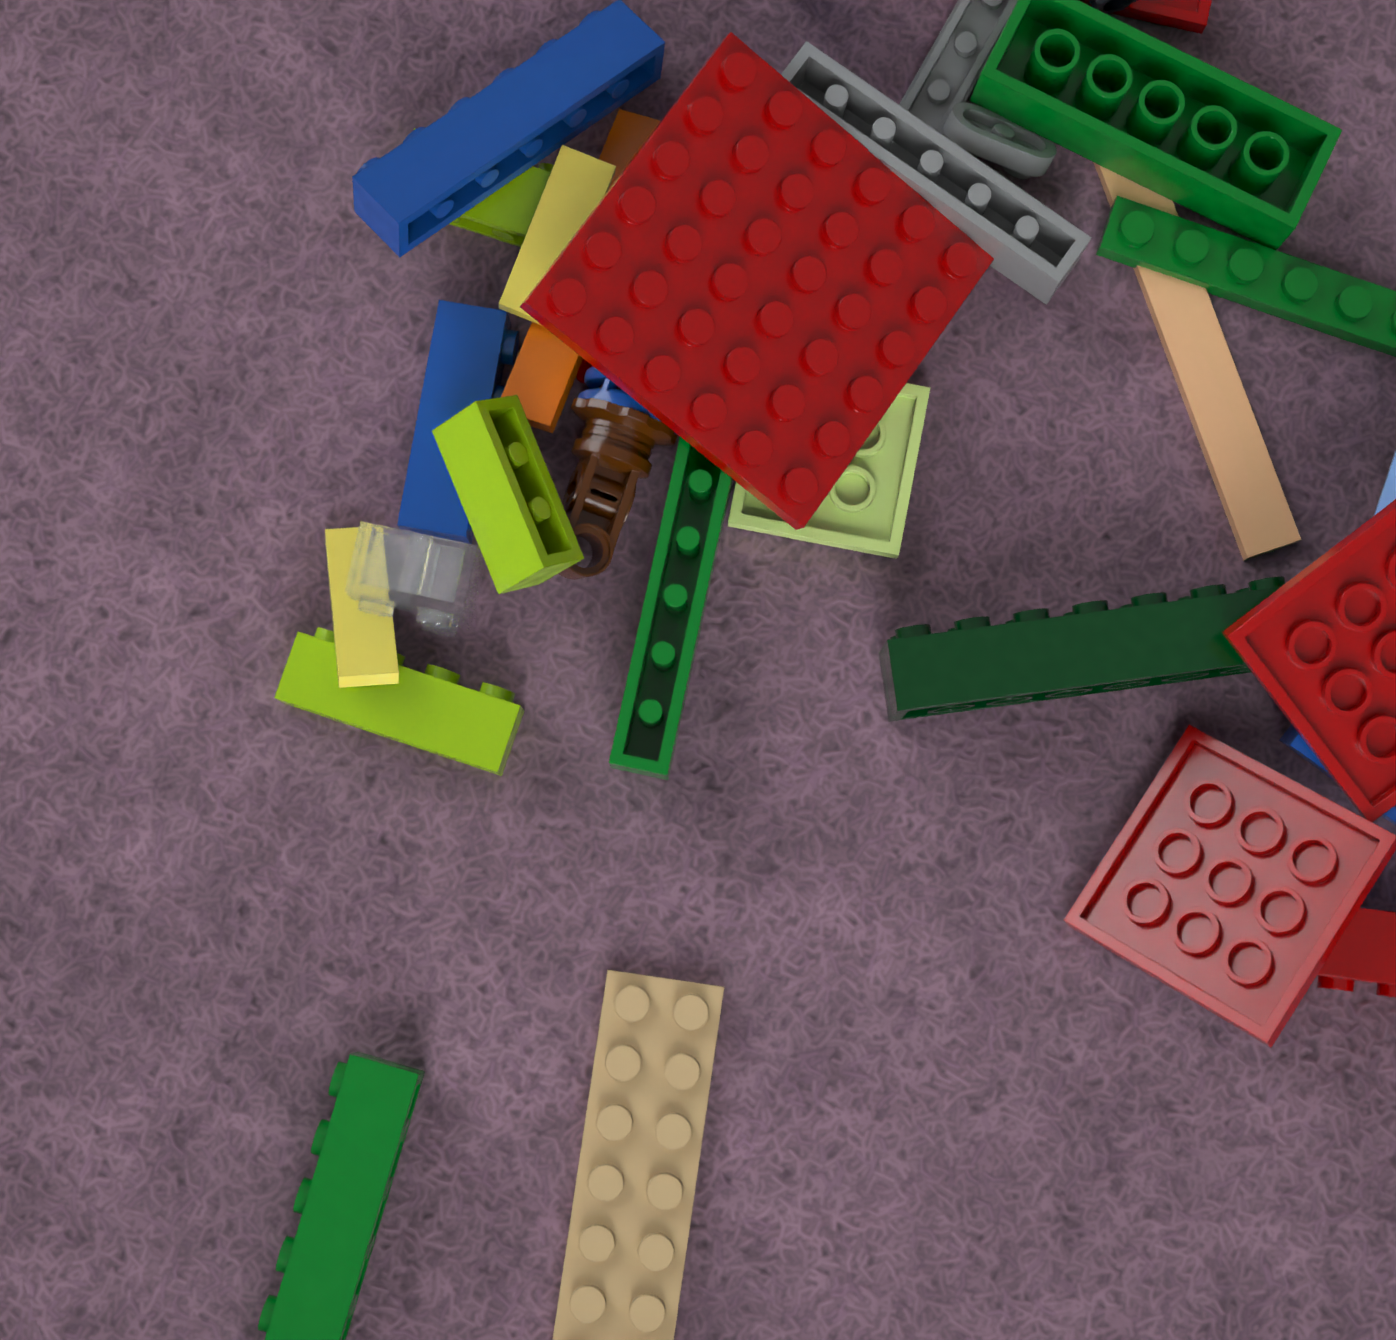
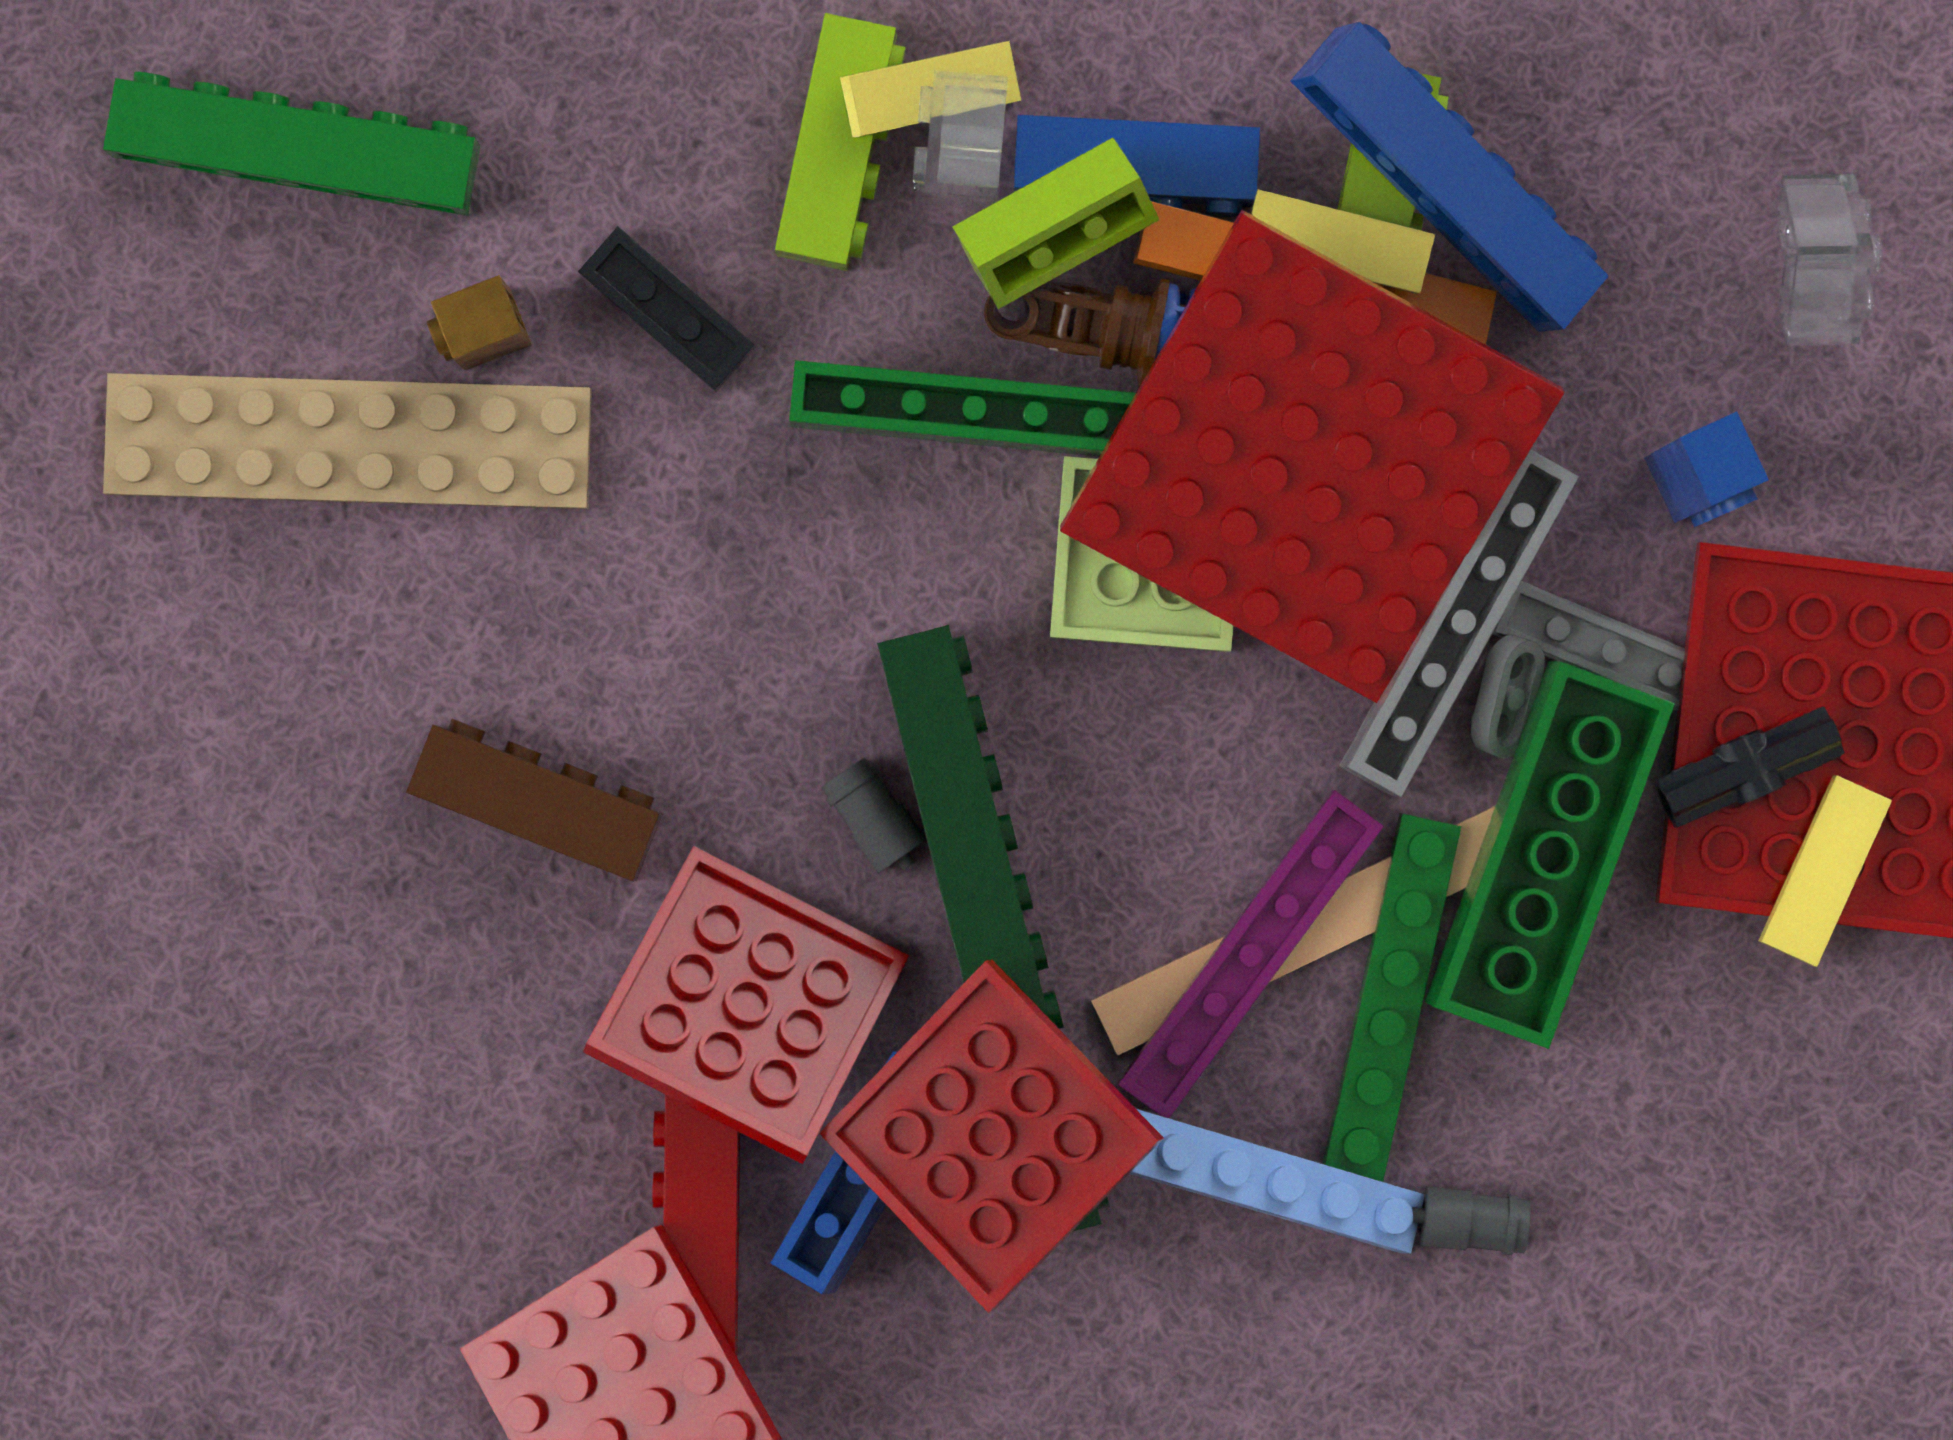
camera: 75 degrees right, 5 degrees up
none -> reddish brown brick [406,719,663,882]
none -> pearl gold brick [427,275,532,371]
none -> black plate [578,226,755,392]
none -> dark grey piece [821,757,927,874]
none -> magenta plate [1117,790,1384,1118]

